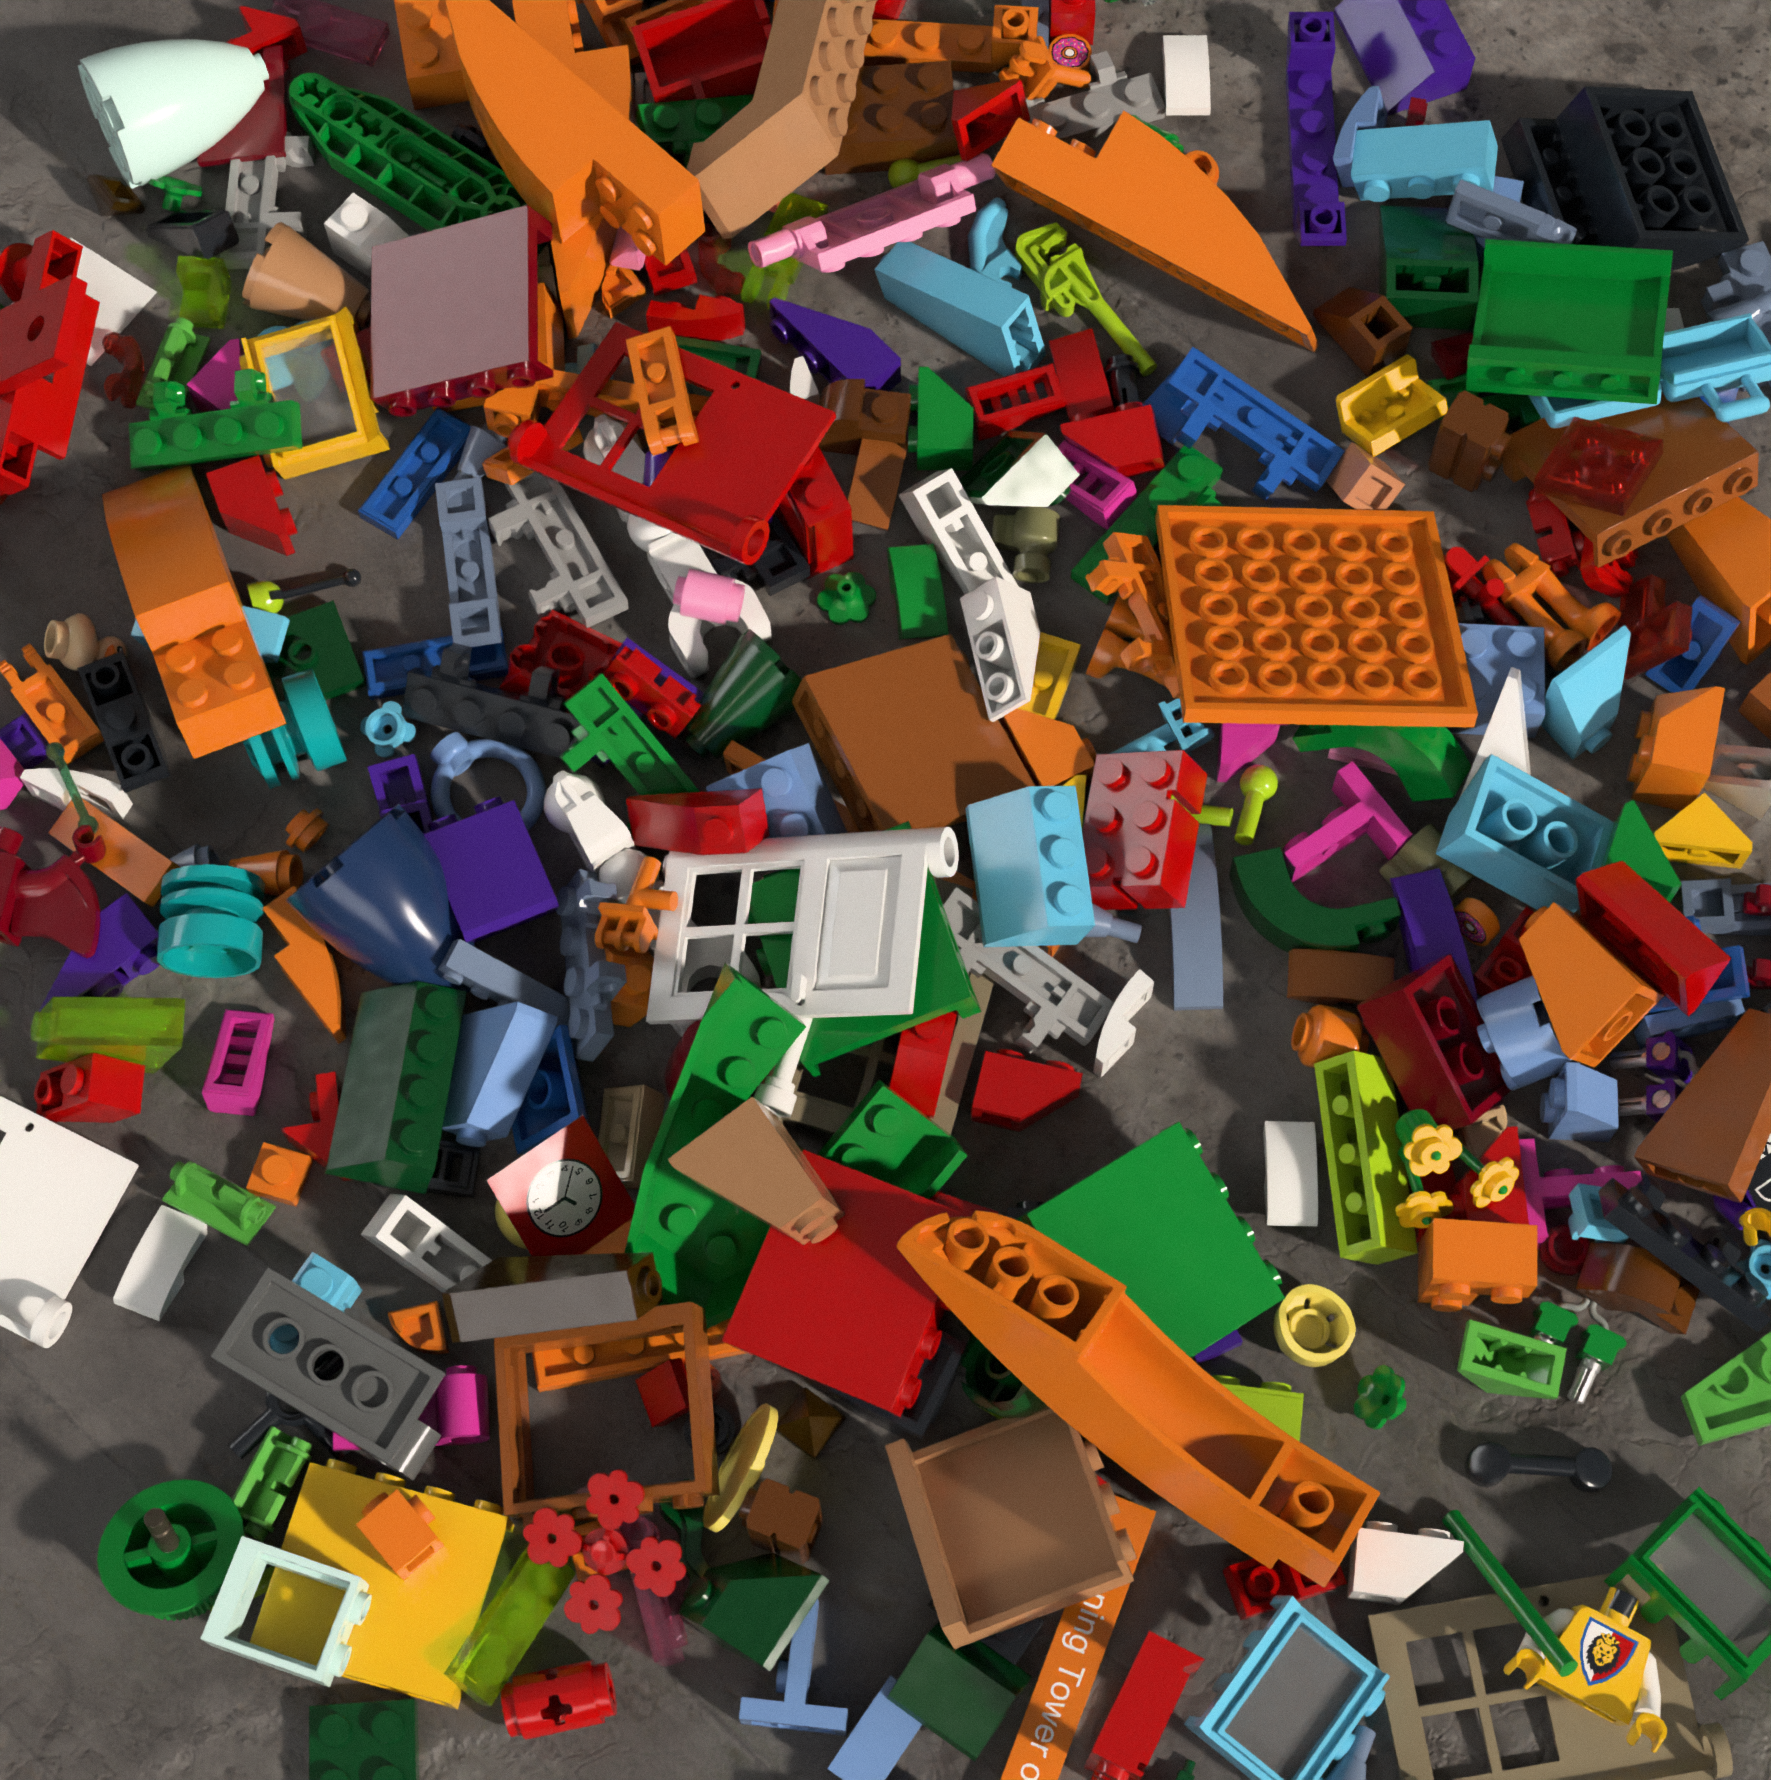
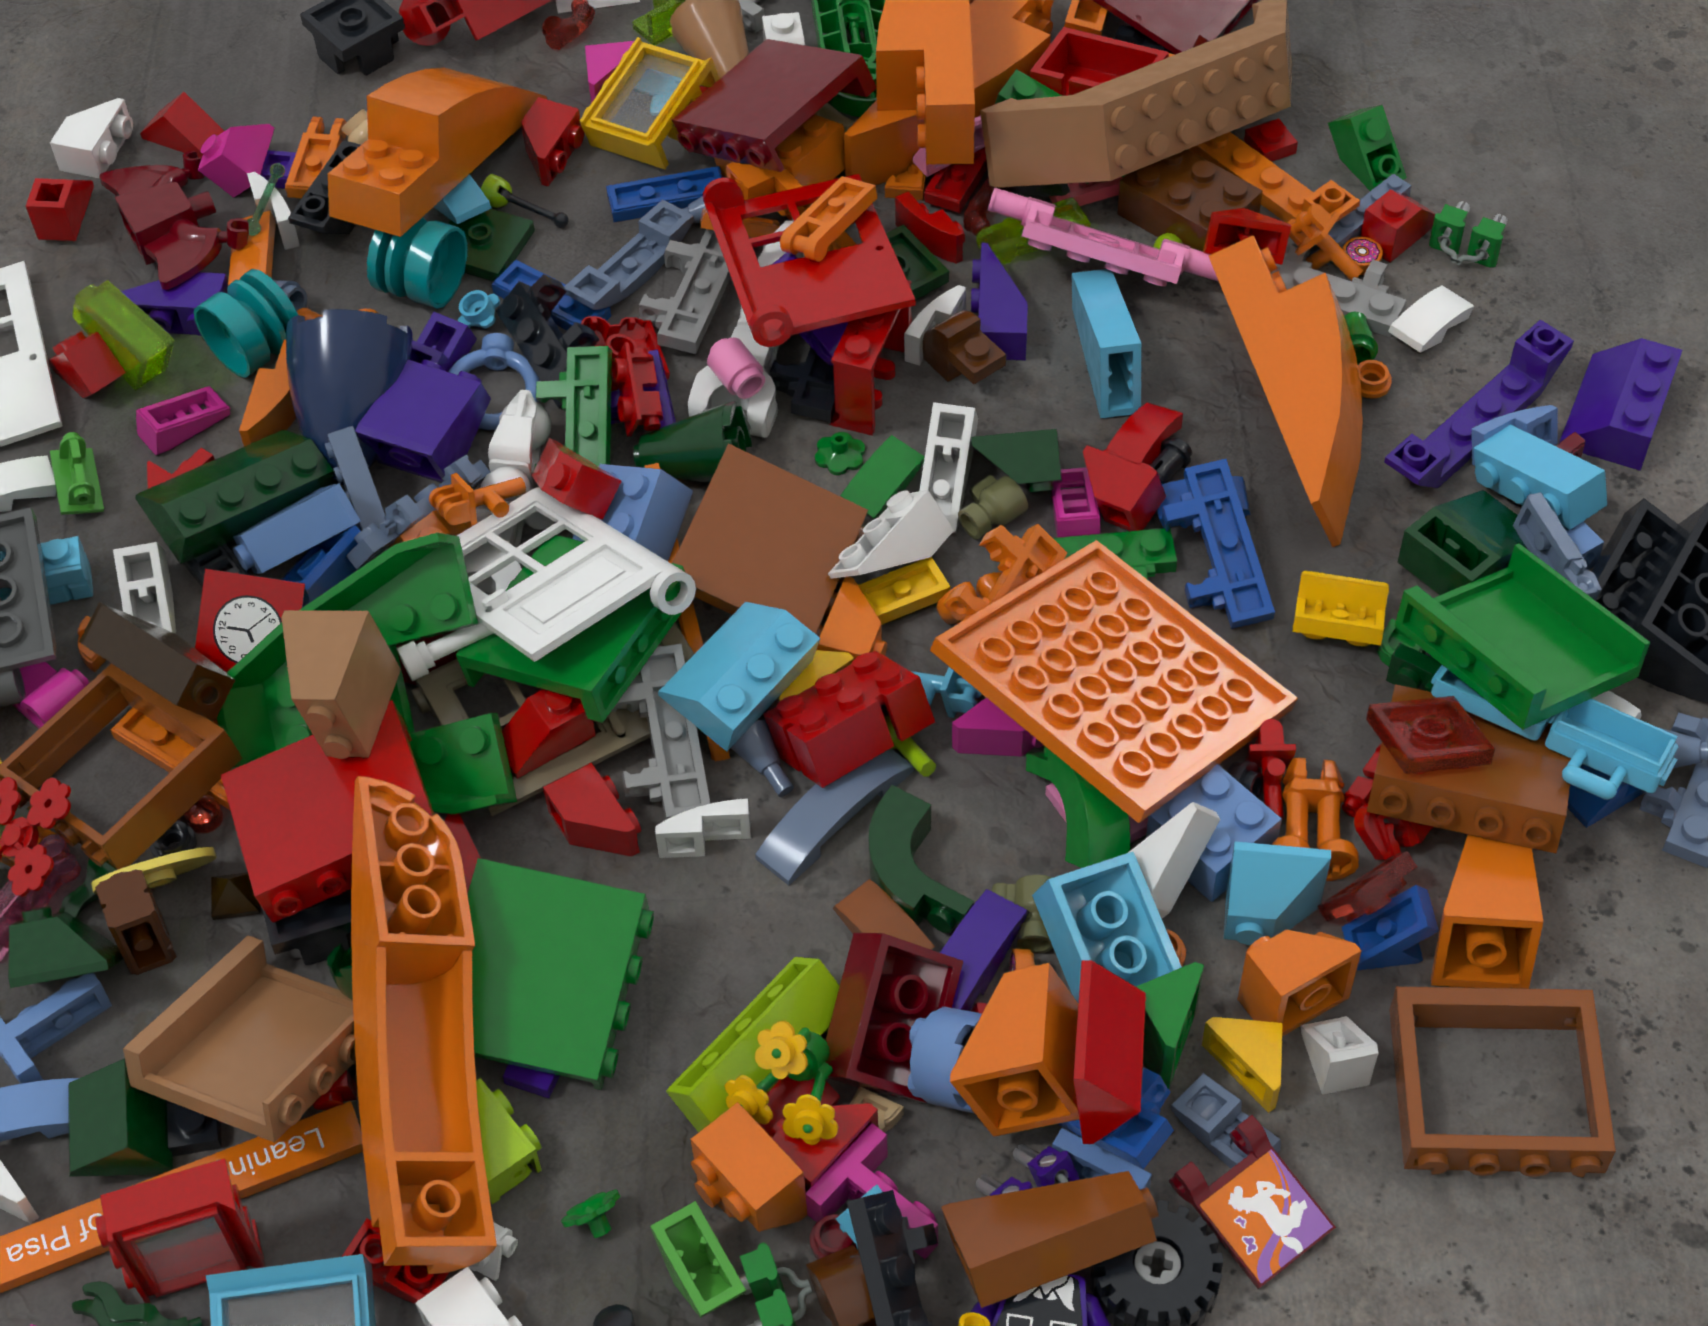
camera: 45 degrees right, 15 degrees down
green hinge [129,369,302,472] -> none
bright green hinge [136,318,211,409] -> none
orange plate [246,1142,313,1207] -> none
dark orange slope [847,438,908,531] -> none
green slope [908,367,973,471] -> none
red slope [965,363,1066,441] -> none
medium azure piece [967,197,1022,288] -> none
lime piece [1015,222,1157,377] -> none
lime bar [1234,764,1278,845] -> none
white slope [1263,1121,1318,1227] -> none
light yellow helmet [1273,1284,1356,1367] -> none
dark pink bracket [1283,761,1413,883] -> none
orange head [1291,1005,1369,1069] -> none
reddish brown slope [1313,287,1412,377] -> none
nougat panel [1326,442,1405,510] -> none
reddish brown brick [1428,390,1512,493] -> none
medium blue slope [1540,1062,1619,1142] -> none

